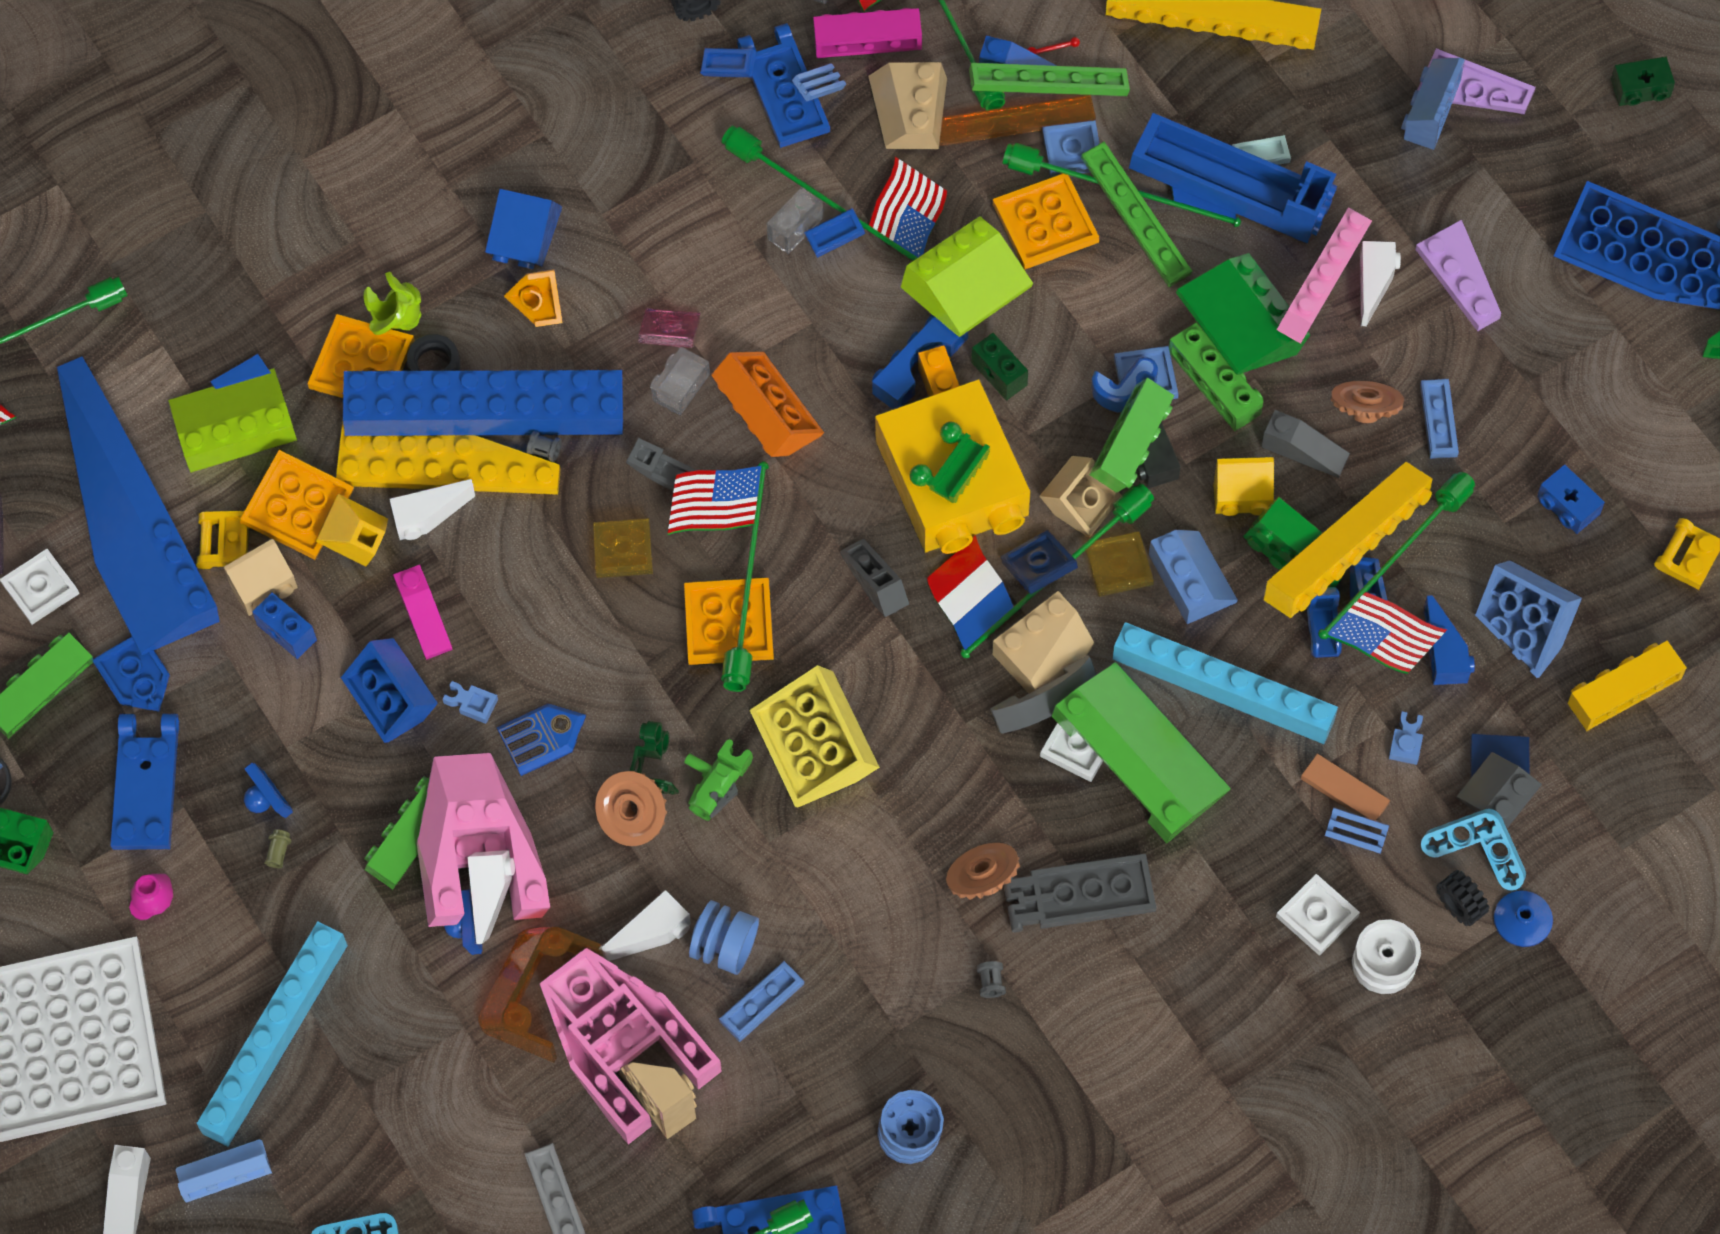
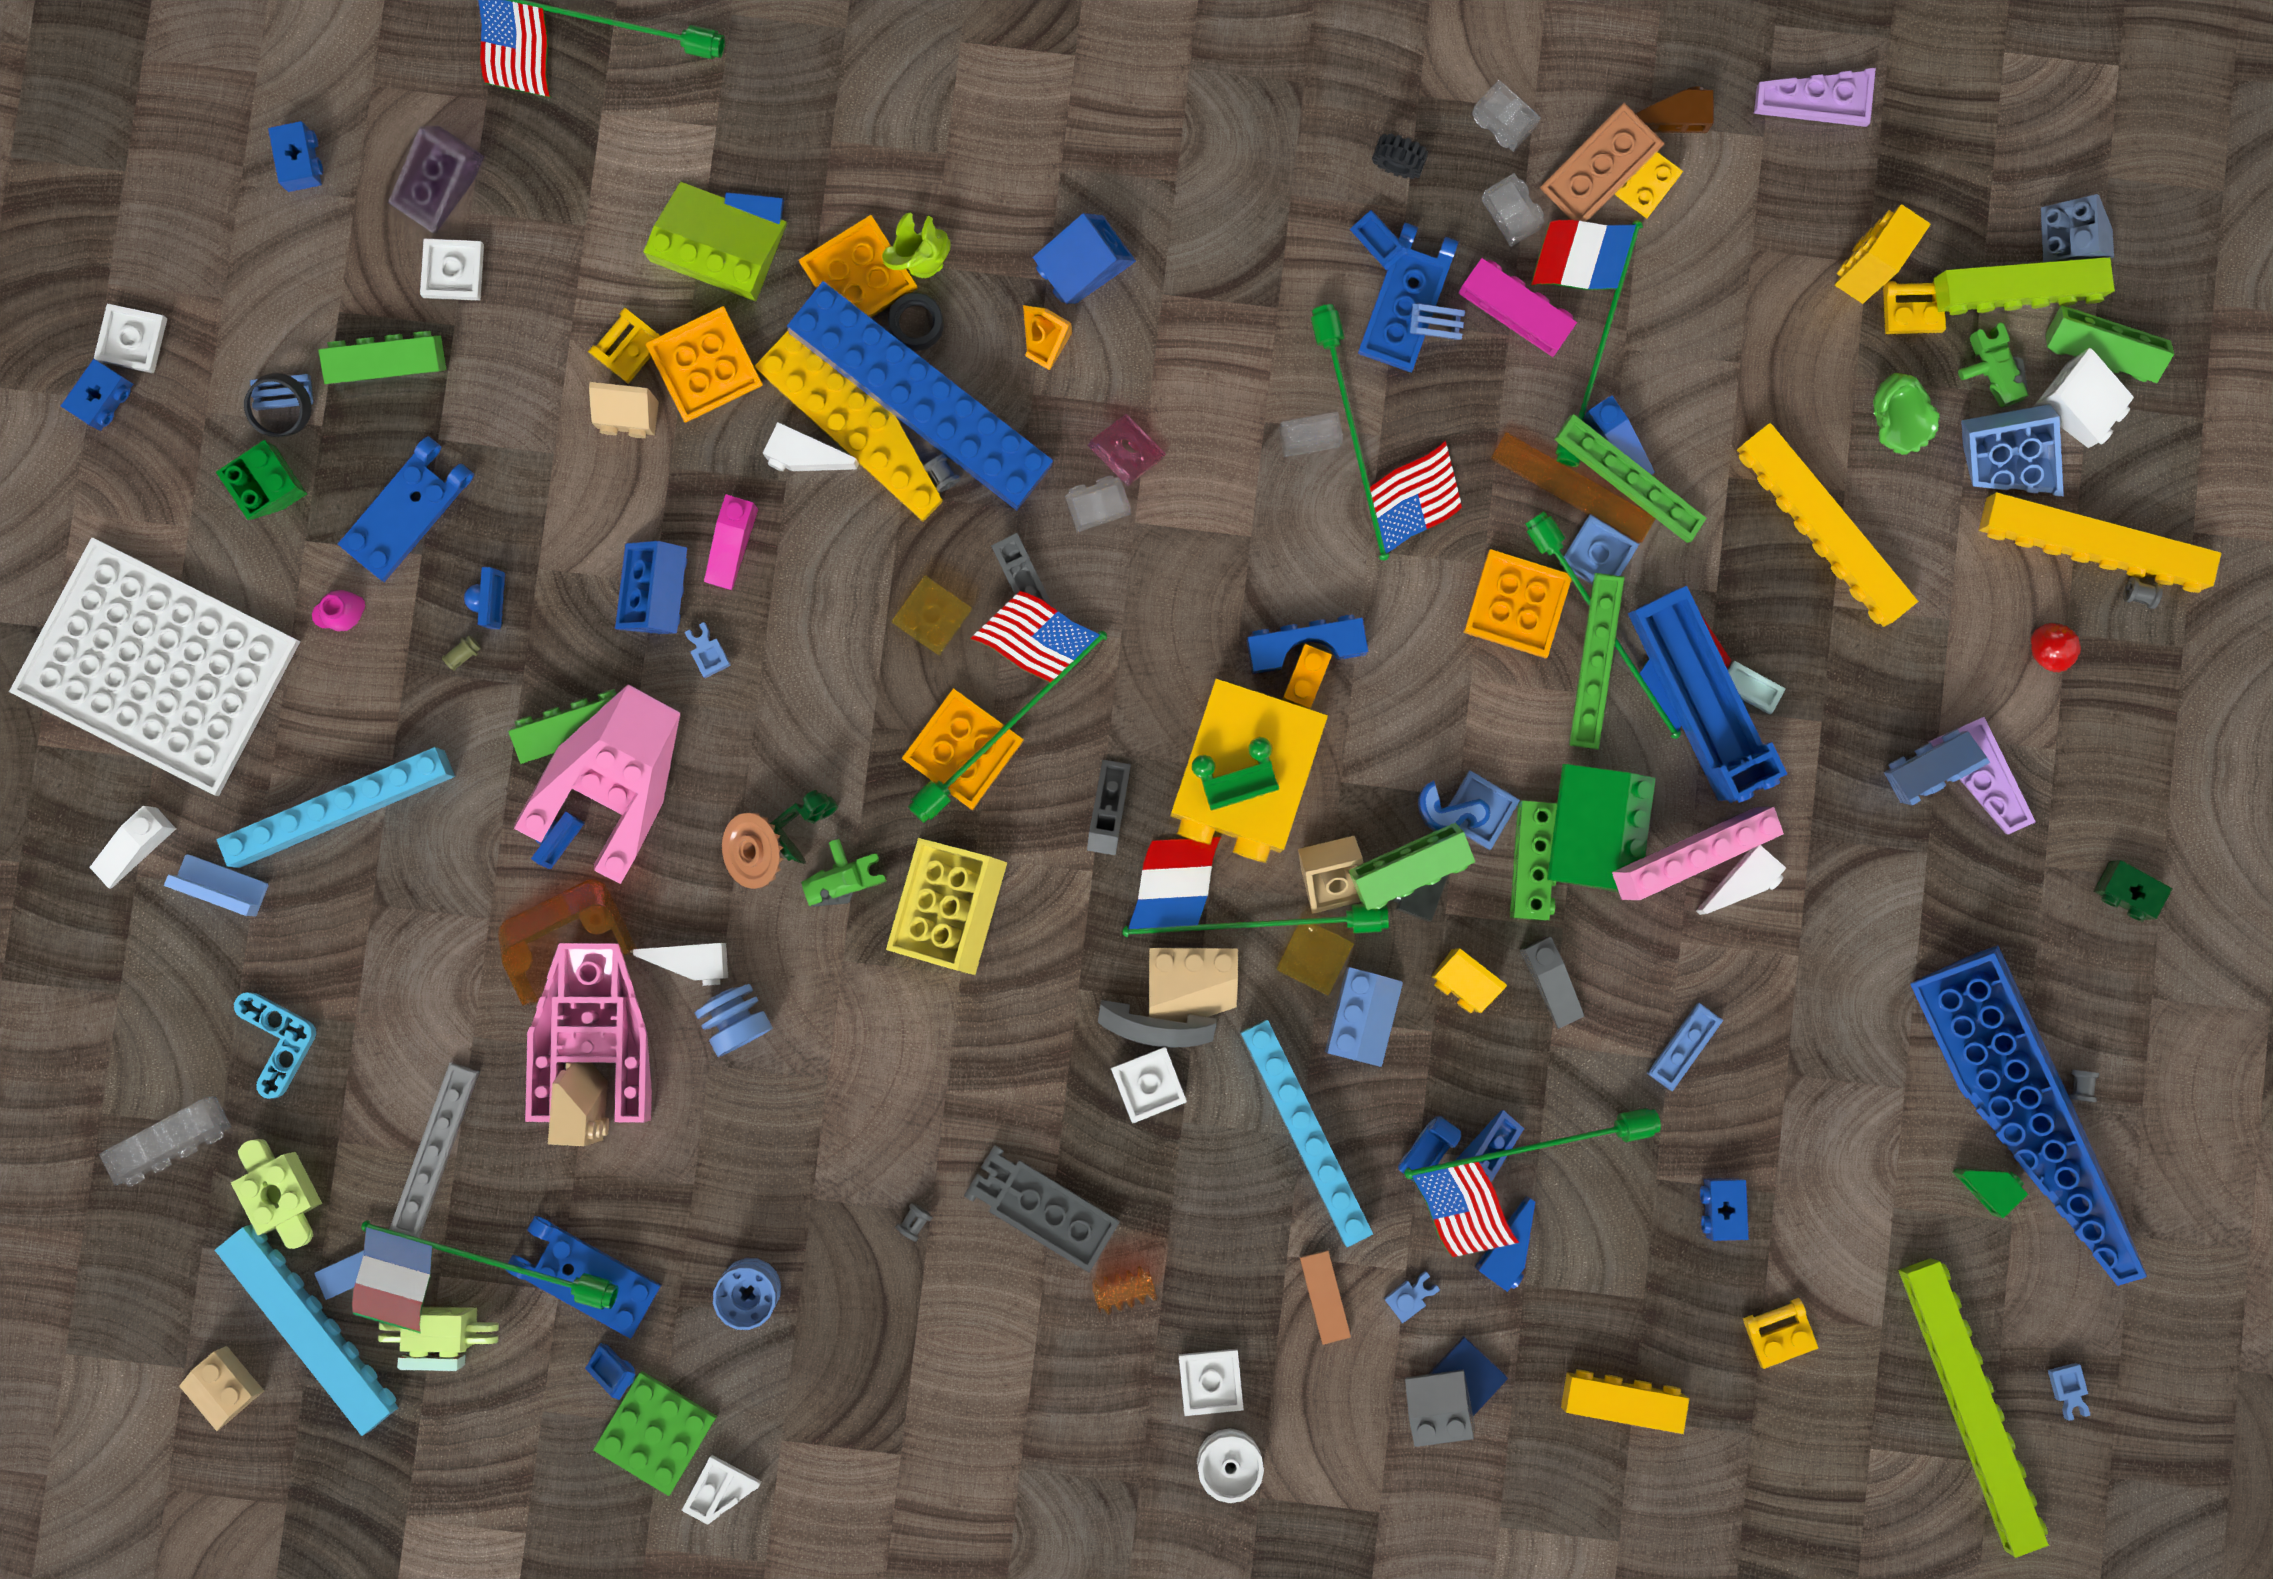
camera: 35 degrees right, 20 degrees up
blue wedge [57,357,220,656] -> none
blue tile [93,636,170,712] -> none
blue brick [252,592,317,659] -> none
yellow slope [316,494,388,567] -> none
white slope [468,850,515,944] -> none
blue tile [496,704,586,776] -> none
orange slope [711,352,824,457] -> none
medium blue tile [719,961,804,1042] -> none
blue tile [804,208,865,258] -> none
tan wedge [868,62,947,149] -> none
lime slope [900,216,1033,337] -> none
nougat gear [946,843,1020,900] -> none
dark green brick [971,332,1028,401] -> none
dark blue tile [1000,530,1078,595] -> none
red hinge [1027,37,1080,55] -> none
bright green slope [1052,662,1231,843] -> none
green brick [1243,497,1342,587] -> none
yellow brick [1264,462,1433,618] -> none
medium blue tile [1325,807,1389,854] -> none
nougat gear [1331,381,1404,423] -> none
lavender wing [1416,220,1501,331] -> none
medium azure beam [1421,809,1526,890] -> none
black tyre [1436,870,1490,926] -> none
medium blue wedge [1475,561,1582,678] -> none
blue dish [1494,891,1553,947] -> none
none -> clear orange piece [1092,1266,1157,1315]

